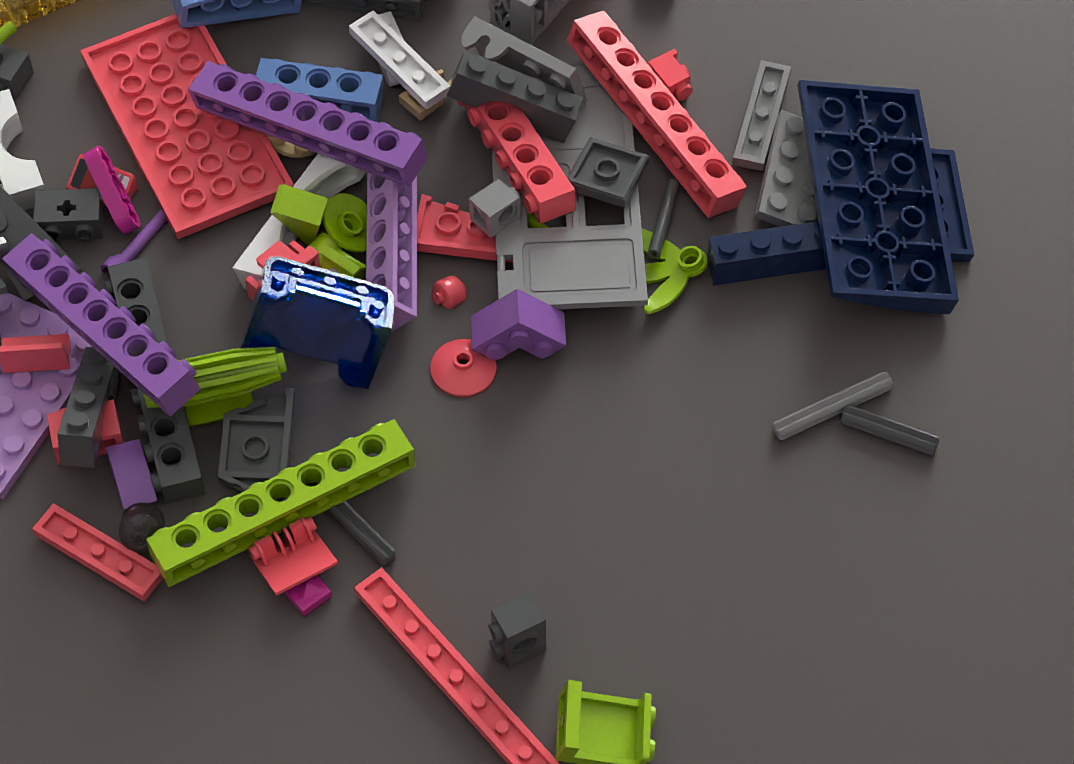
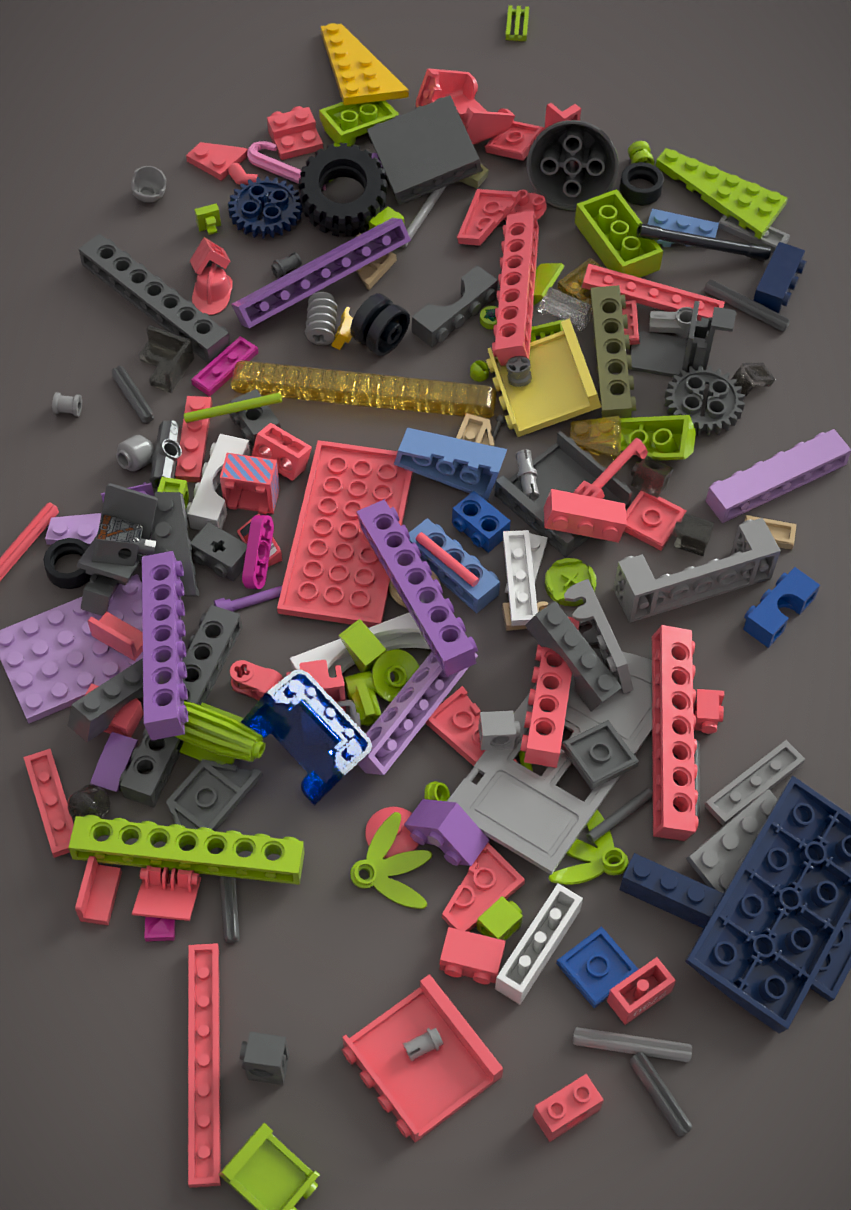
camera: 35 degrees right, 0 degrees up
coral piece [432,276,467,309] -> none
none -> coral panel [75,856,122,925]
none -> coral container [220,453,280,514]
none -> coral piece [230,660,284,704]
none -> coral brick [251,423,312,481]
none -> coral panel [342,974,503,1143]
none -> lime plant [350,812,432,909]
none -> light grey pin [403,1028,443,1061]
none -> coral bar [415,532,479,587]
none -> lime plate [424,781,450,801]
none -> coral brick [440,927,506,984]
none -> coral wing [442,843,525,932]
none -> blue brick [452,491,511,553]
none -> lime brick [477,896,523,941]
none -> white brick [495,883,583,1004]
none -> coral brick [533,1074,604,1142]
none -> lime tile [545,558,596,606]
none -> blue plate [556,926,639,1008]
none -> coral brick [607,957,676,1025]

